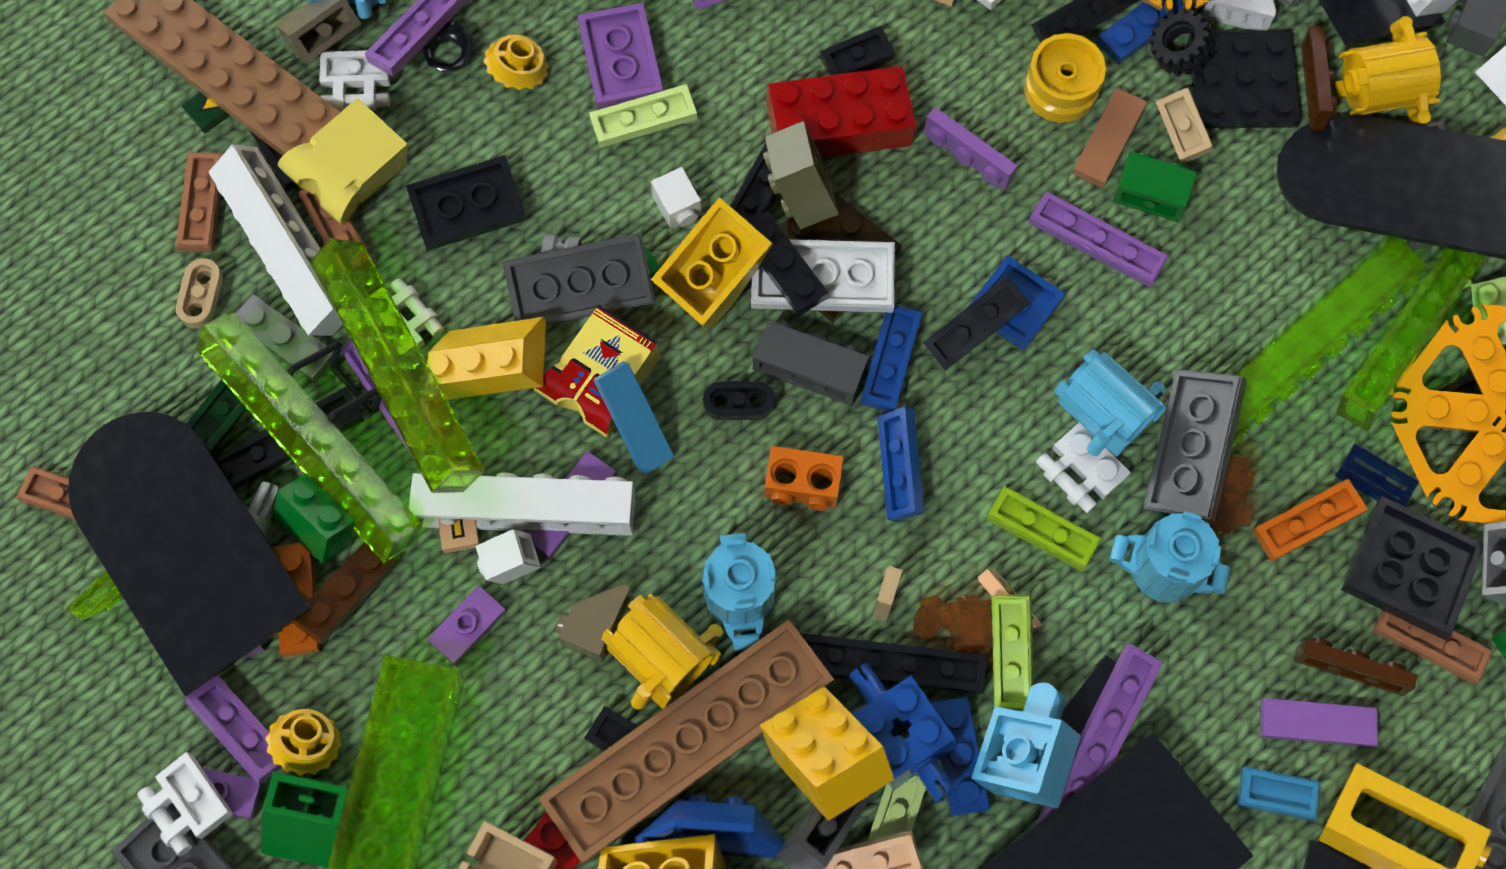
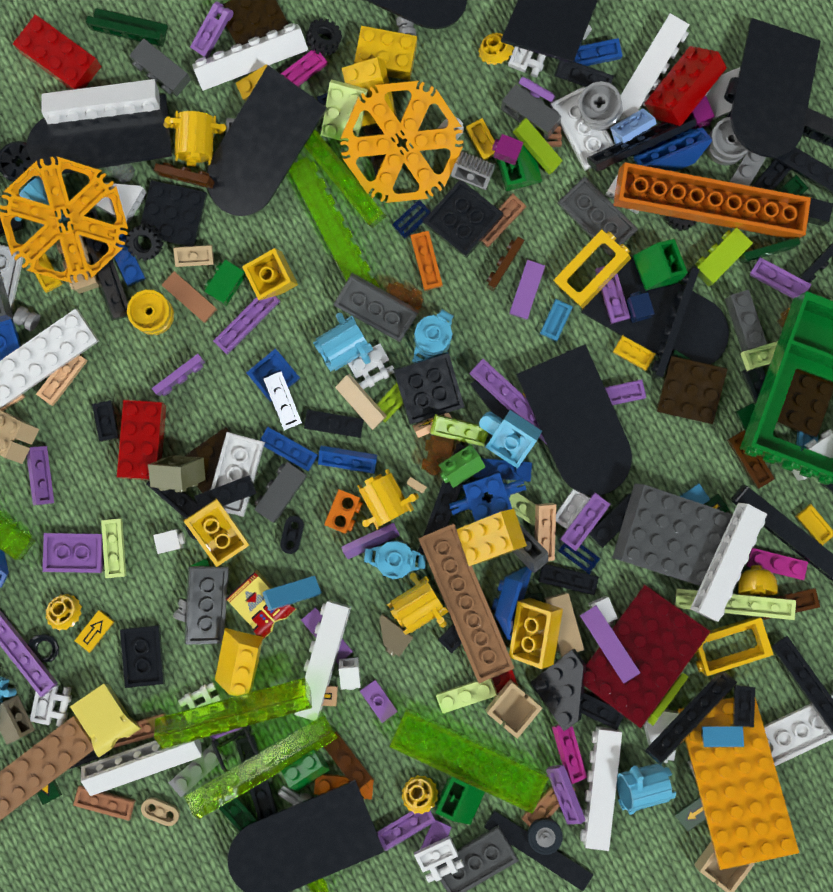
camera: 80 degrees left, 15 degrees up
none -> yellow tile [75,610,115,653]
none -> yellow slope [242,248,298,301]
none -> black plate [304,410,364,438]
none -> tan tile [335,374,387,430]
none -> medium lavender tile [341,523,400,559]
none -> yellow container [357,469,419,530]
none -> black plate [393,352,464,425]
none -> yellowish green plate [436,678,498,713]
none -> bright green brick [439,444,486,488]

